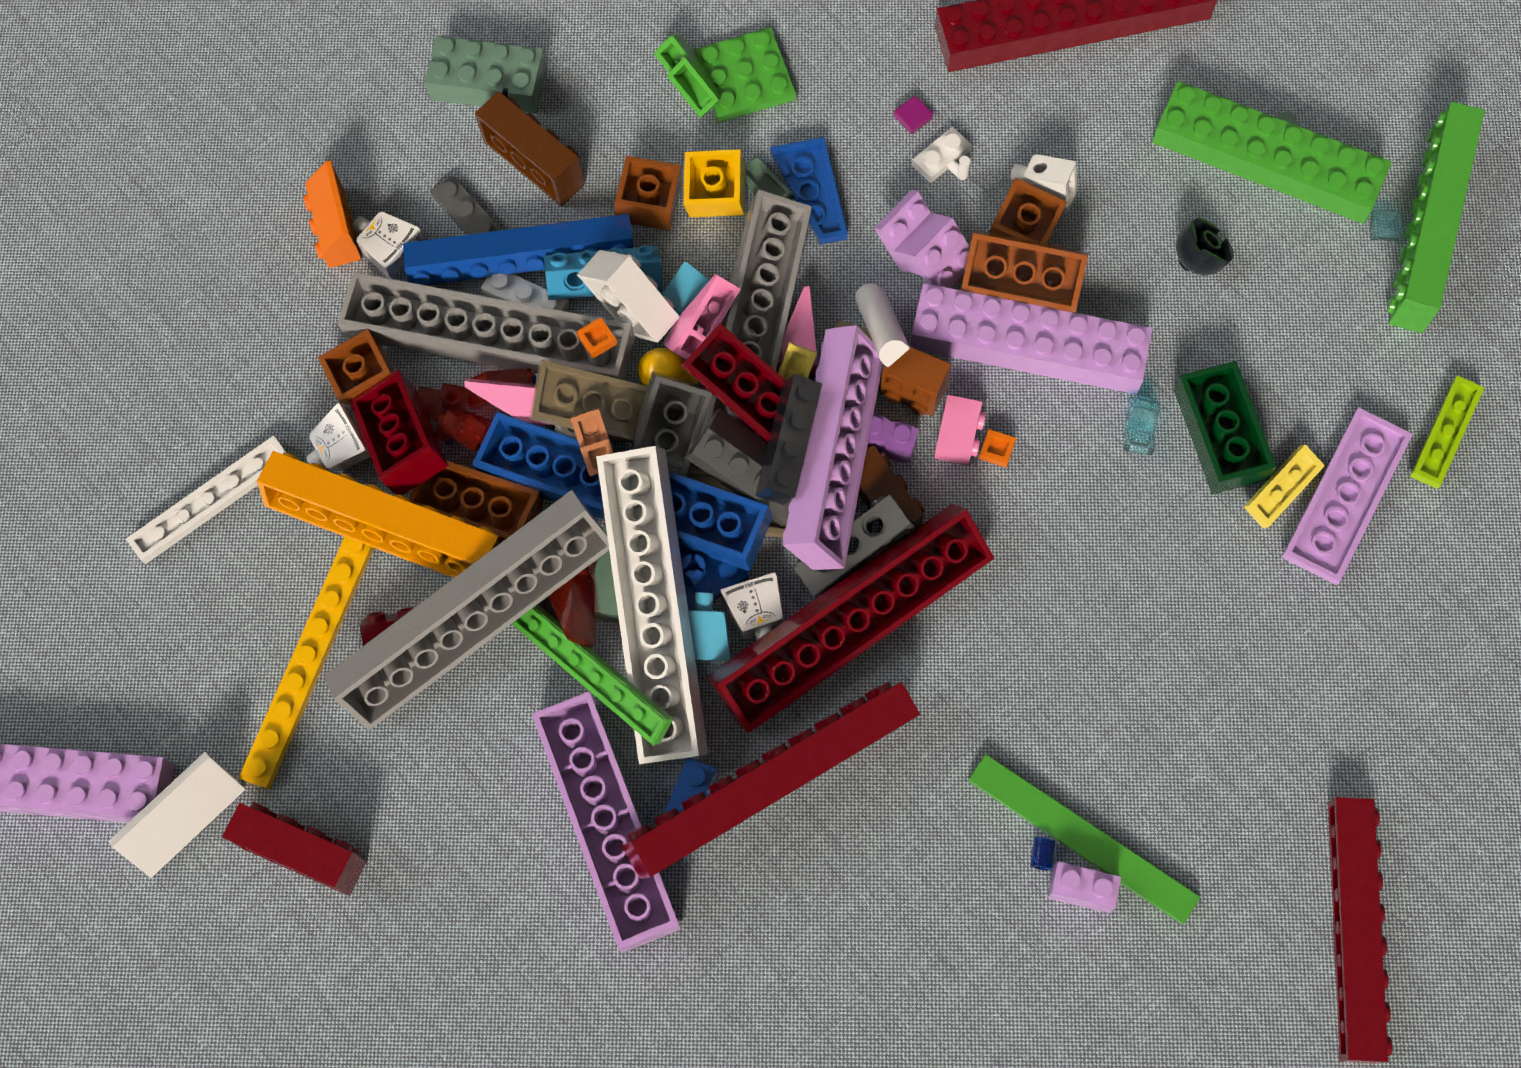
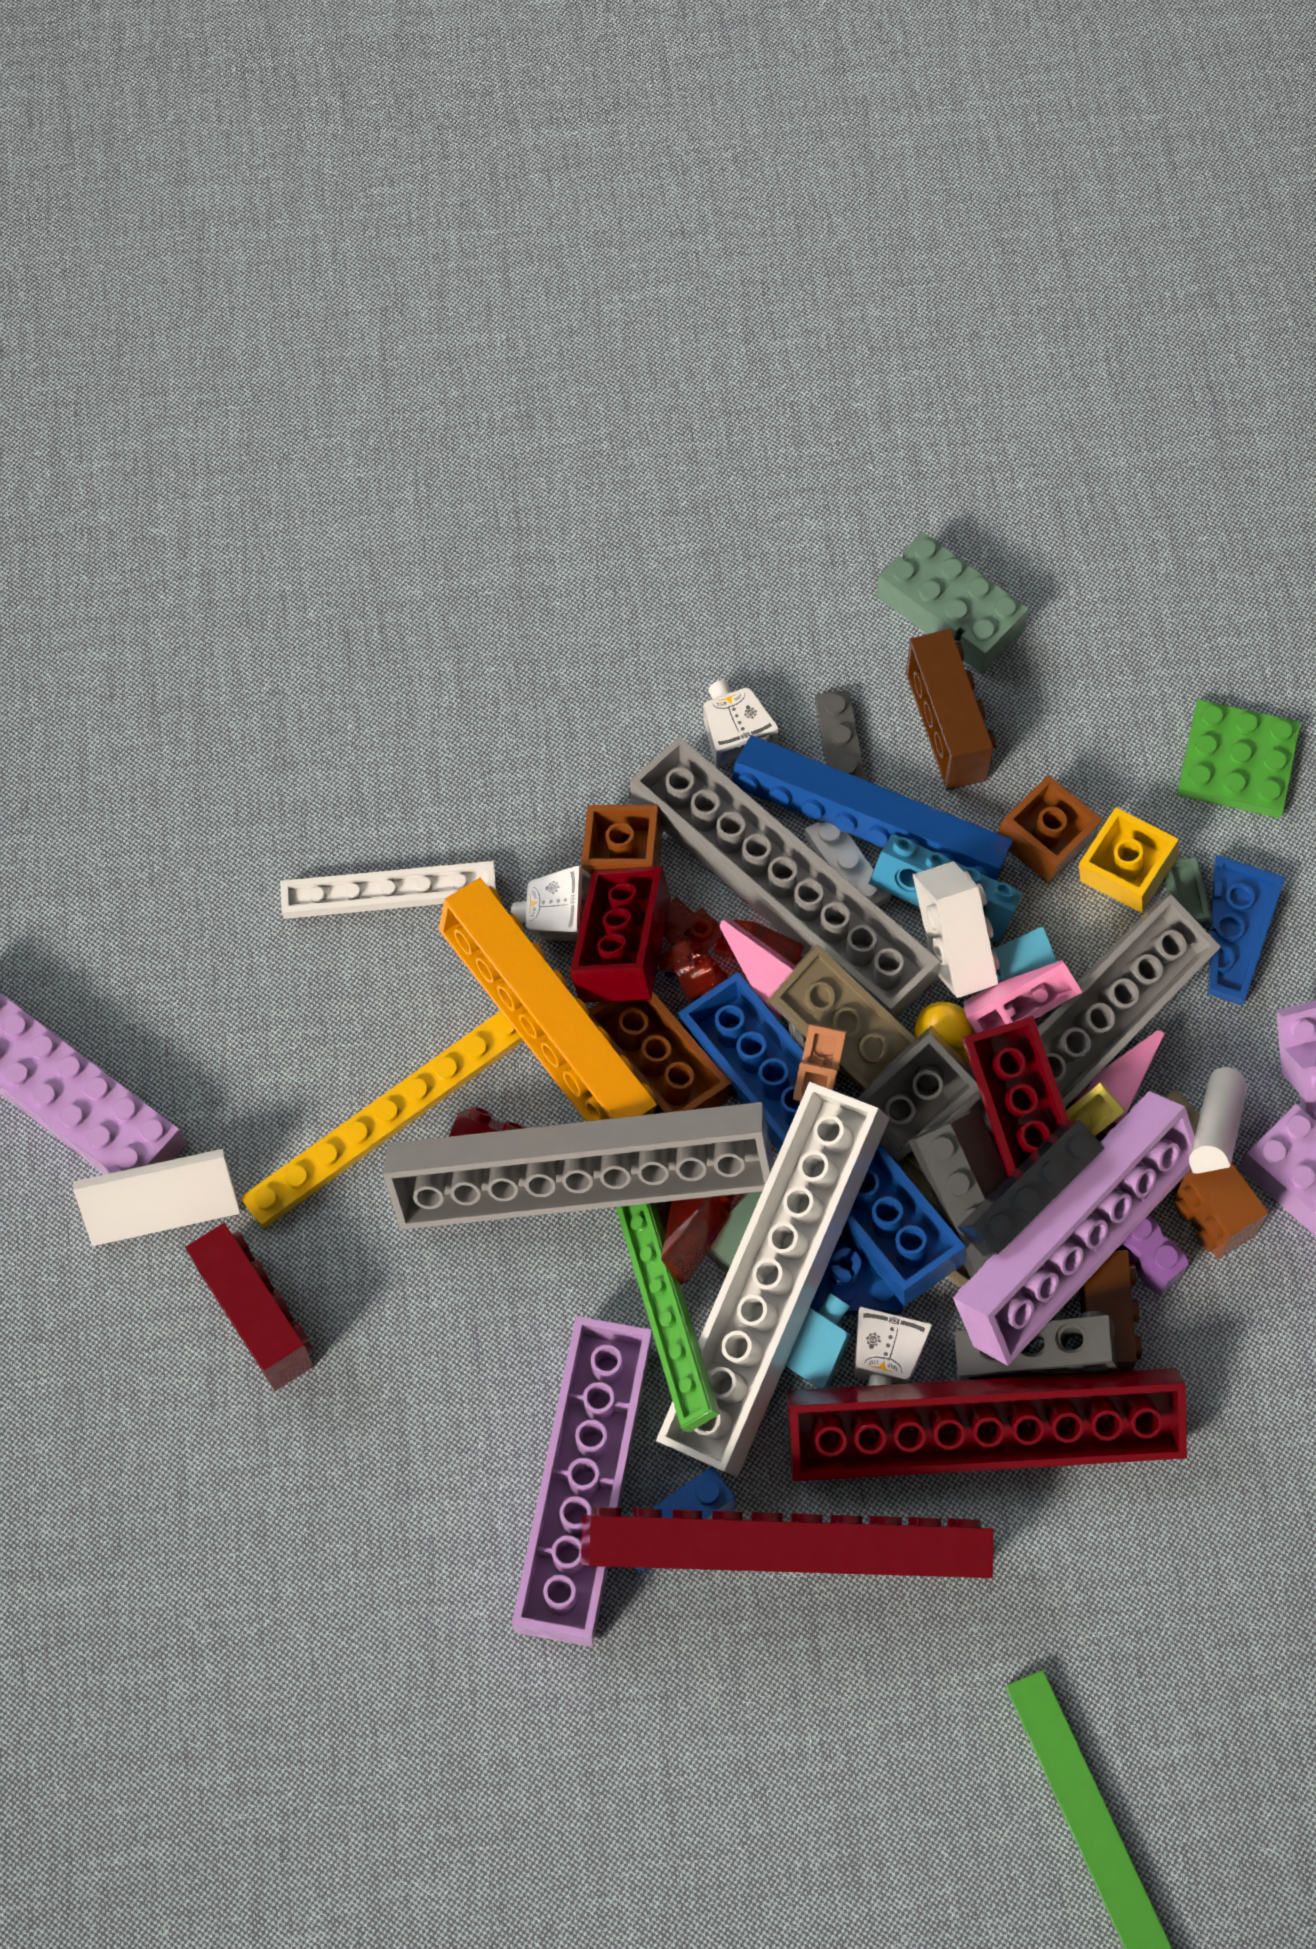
camera: 30 degrees right, 5 degrees down
orange slope [303,160,362,268] -> none
orange plate [576,317,617,359] -> none
bright green slope [653,34,721,118] -> none
bright pink brick [934,395,986,466] -> none
orange plate [979,429,1016,468] -> none
clear blue hinge [1030,837,1056,871] -> none
lavender brick [1047,862,1121,913] -> none

